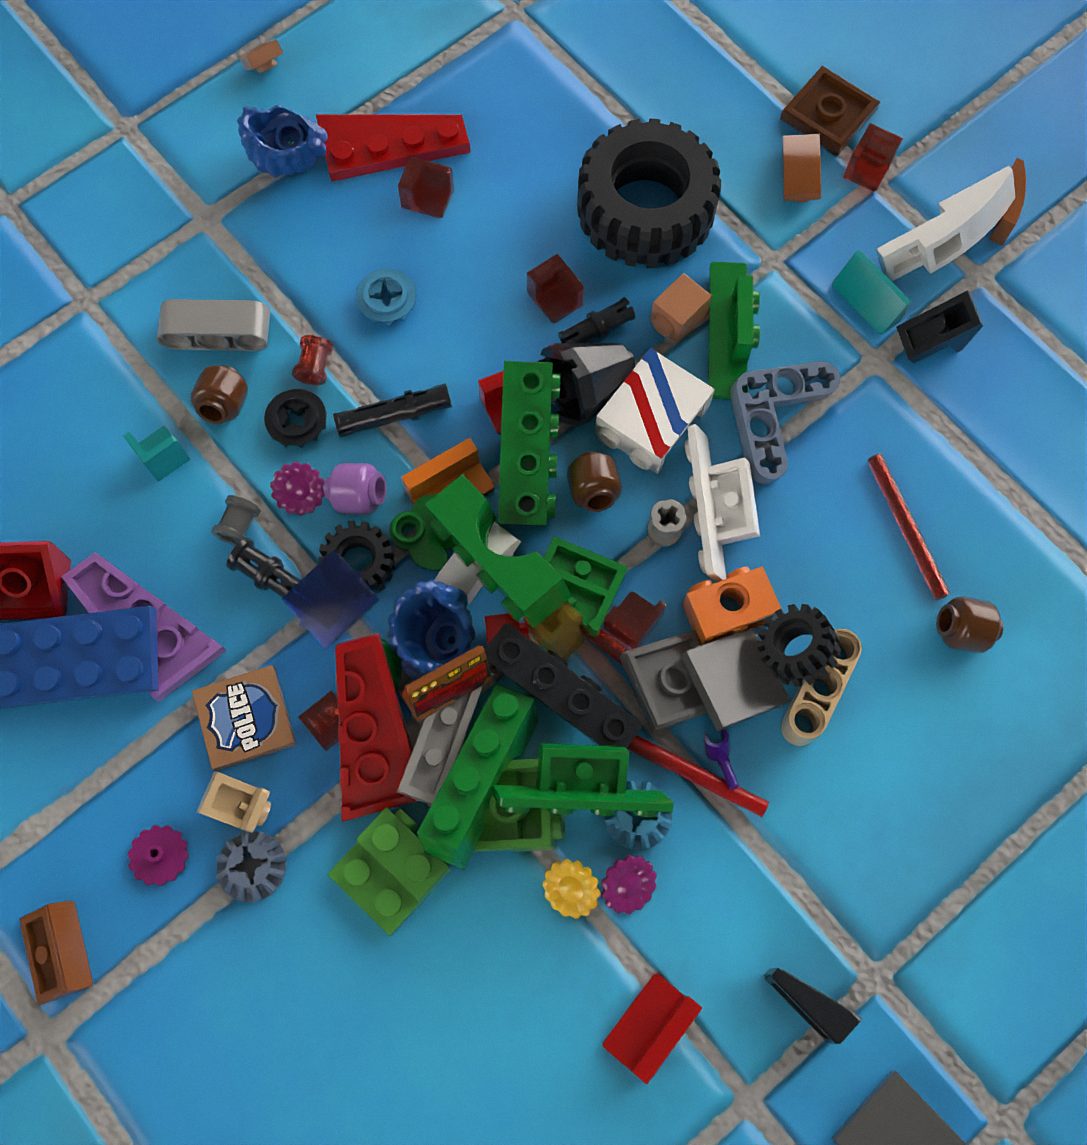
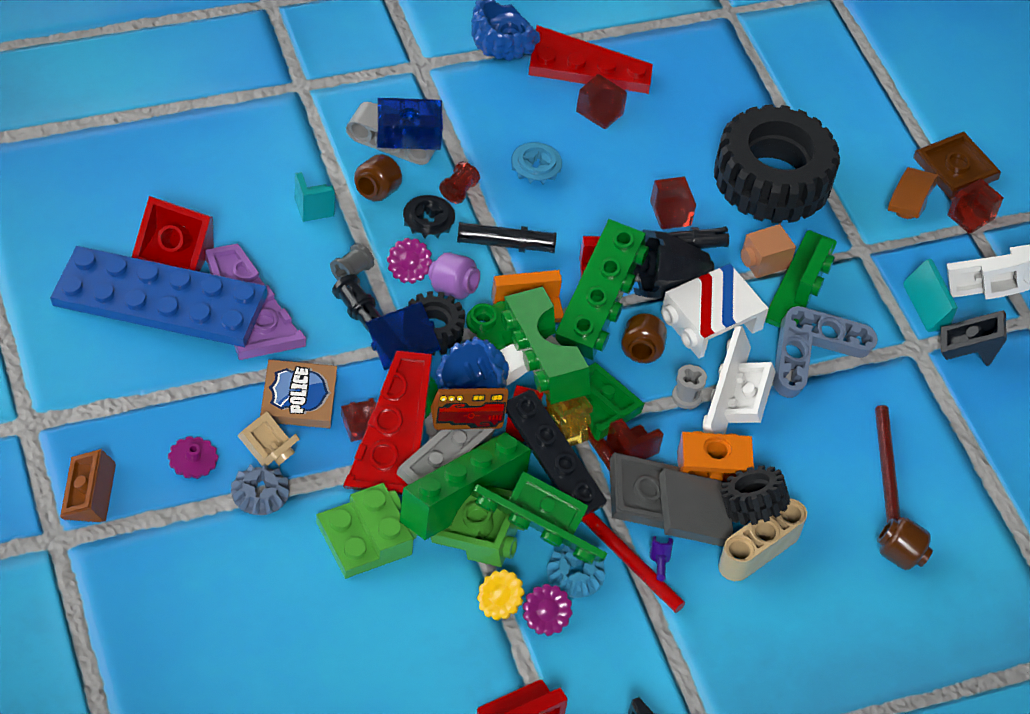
camera: 15 degrees right, 20 degrees down
none -> clear blue brick [376,98,443,150]

